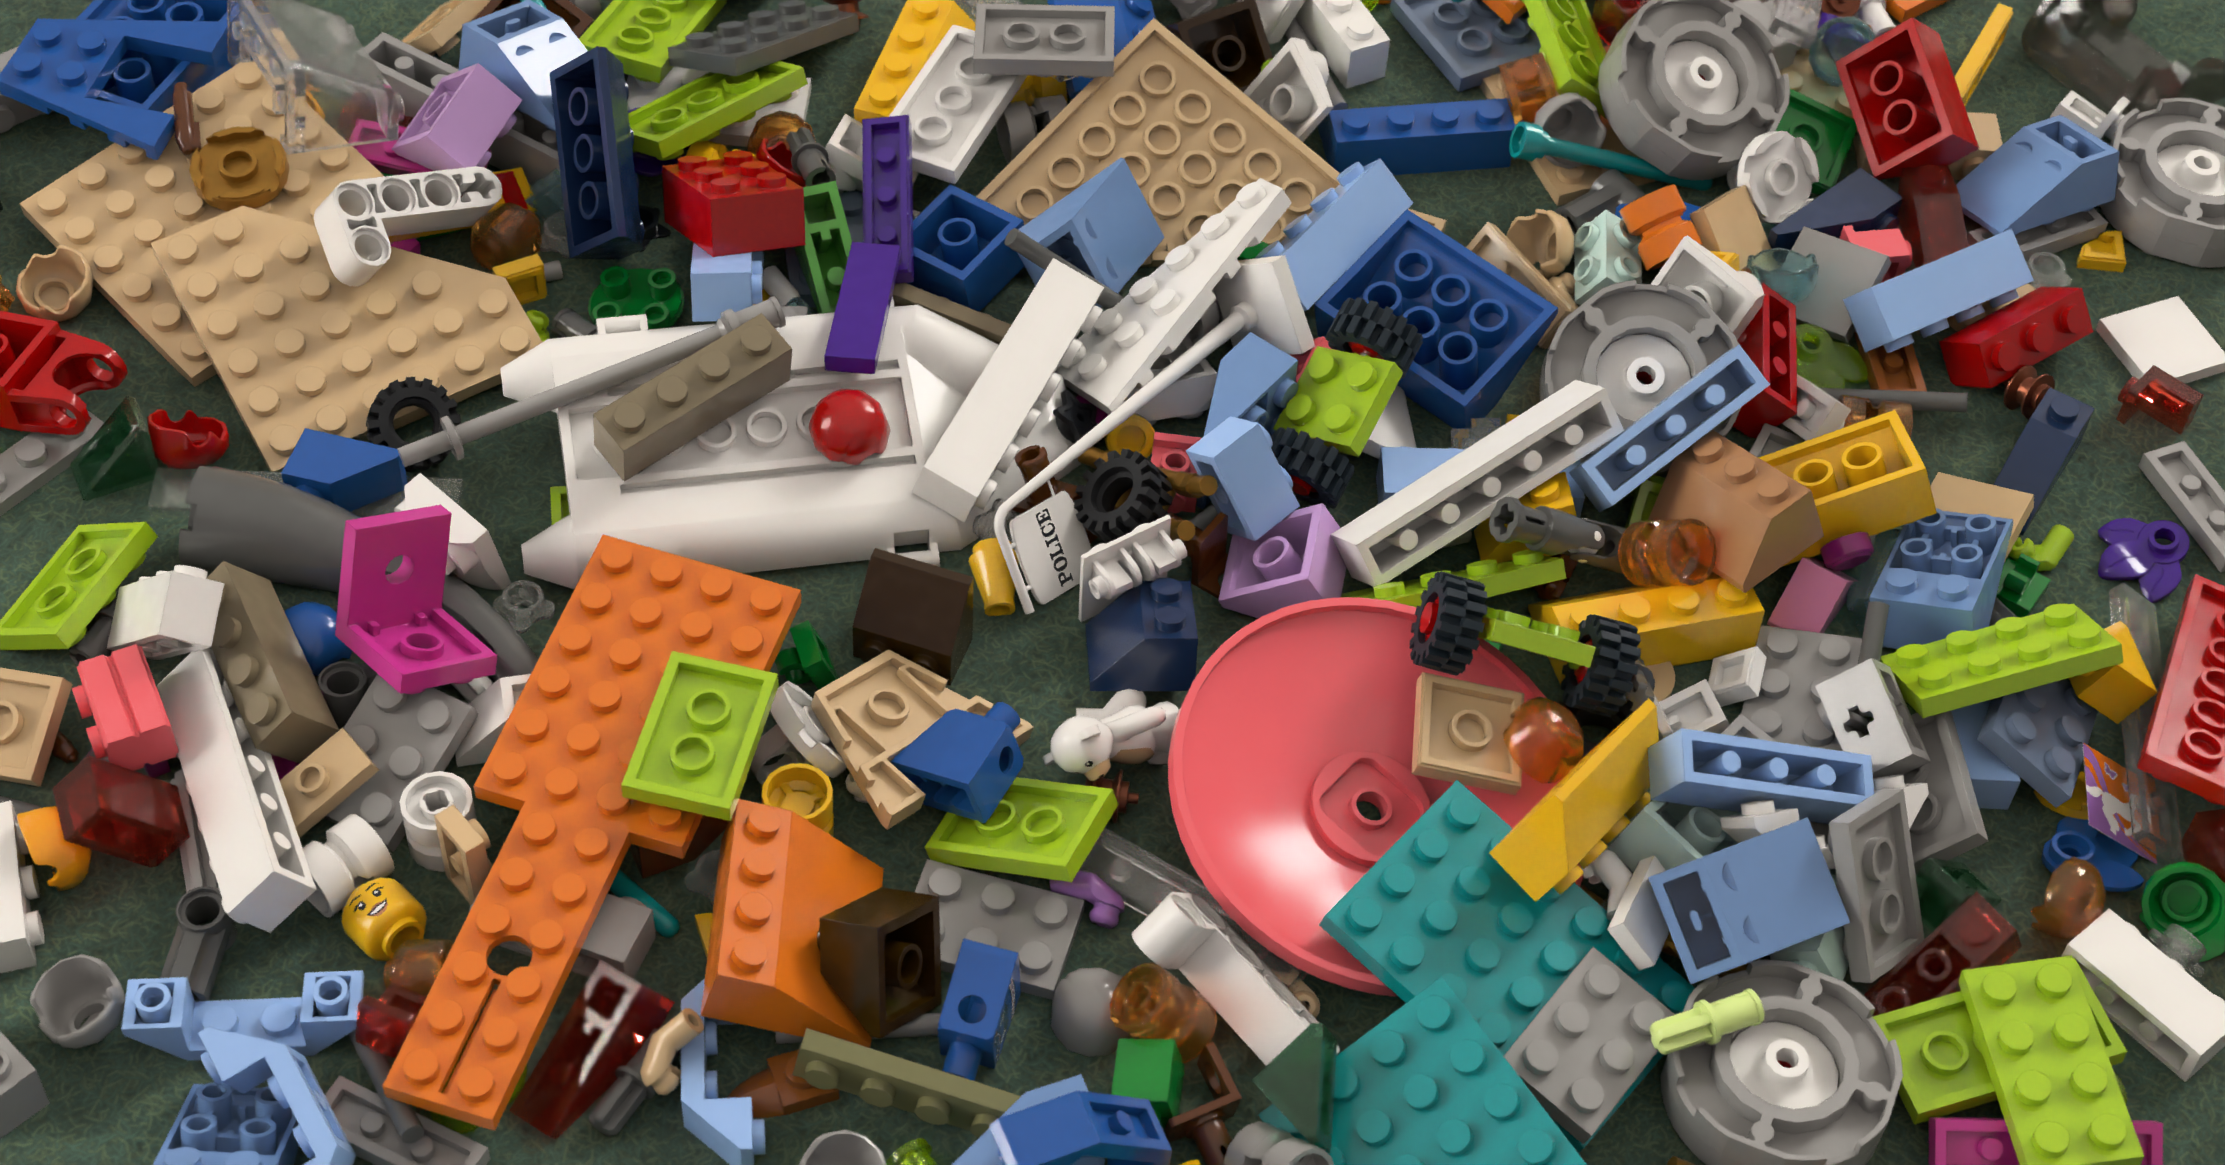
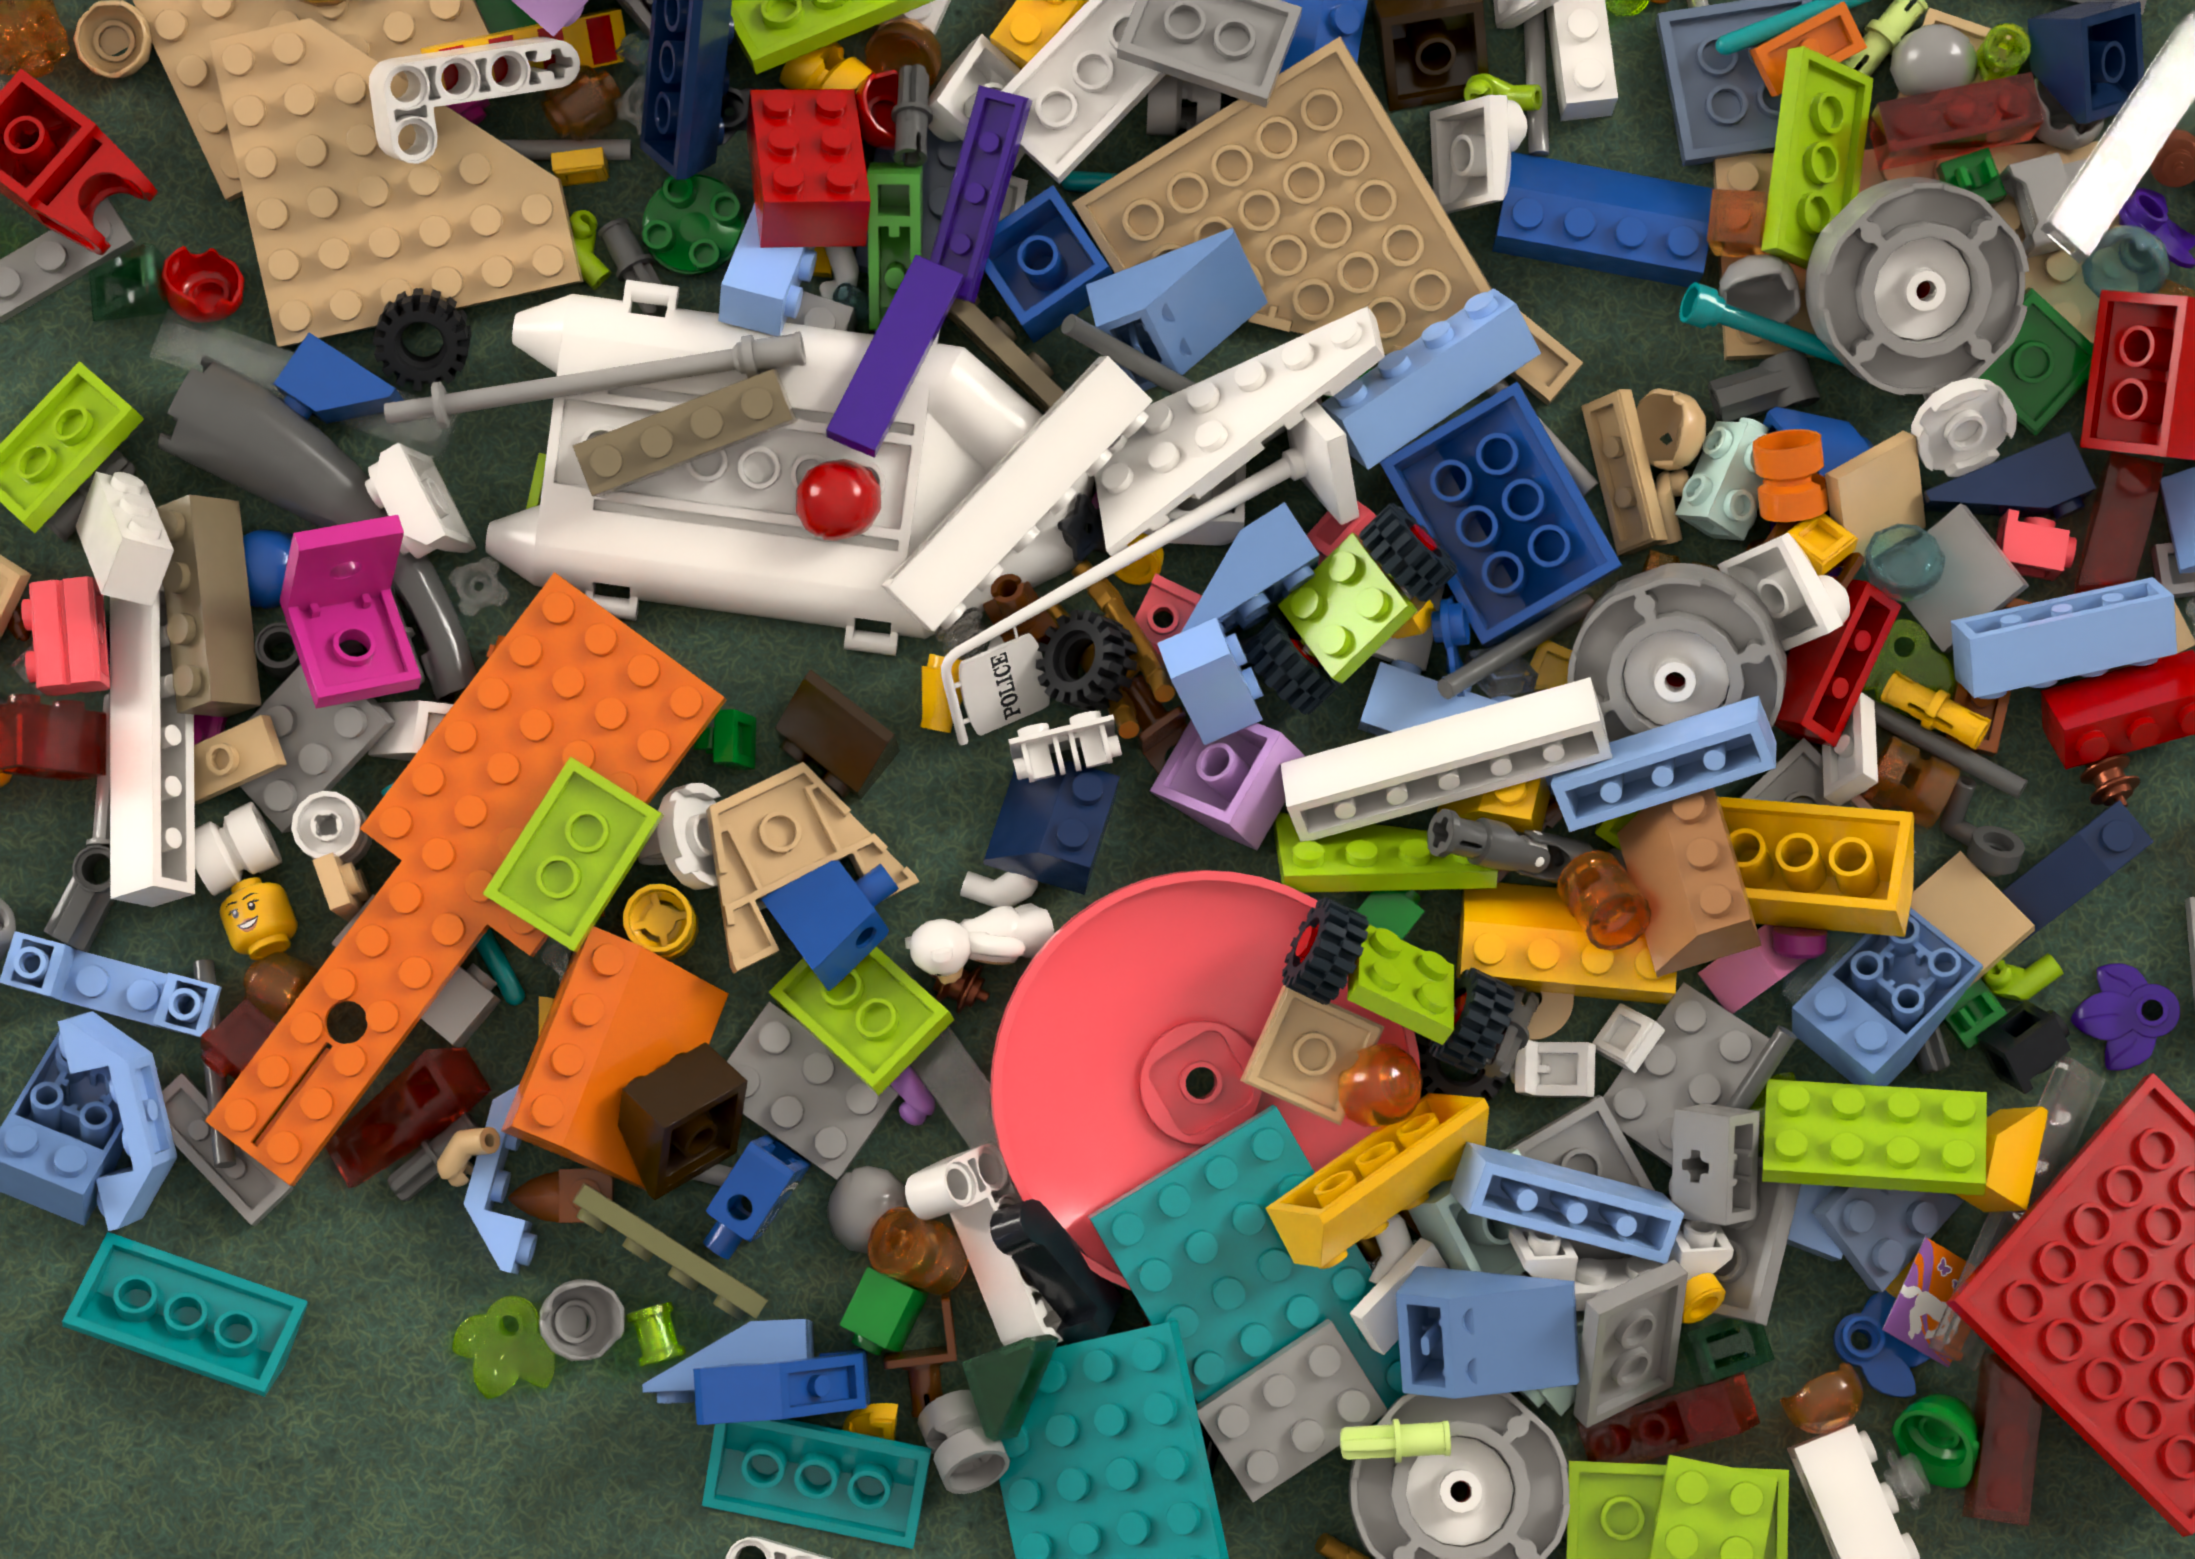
camera: 25 degrees right, 30 degrees up
none -> black leg [990,1199,1124,1345]
none -> yellow tile [1391,596,1436,639]
none -> blue plate [1431,595,1470,697]
none -> dark grey bar [1437,594,1595,699]
none -> yellow tile [1682,1273,1726,1324]
none -> yellow pin [1880,670,1992,750]
none -> dark grey plate [1940,776,2025,877]
none -> black brick [1976,1000,2071,1094]

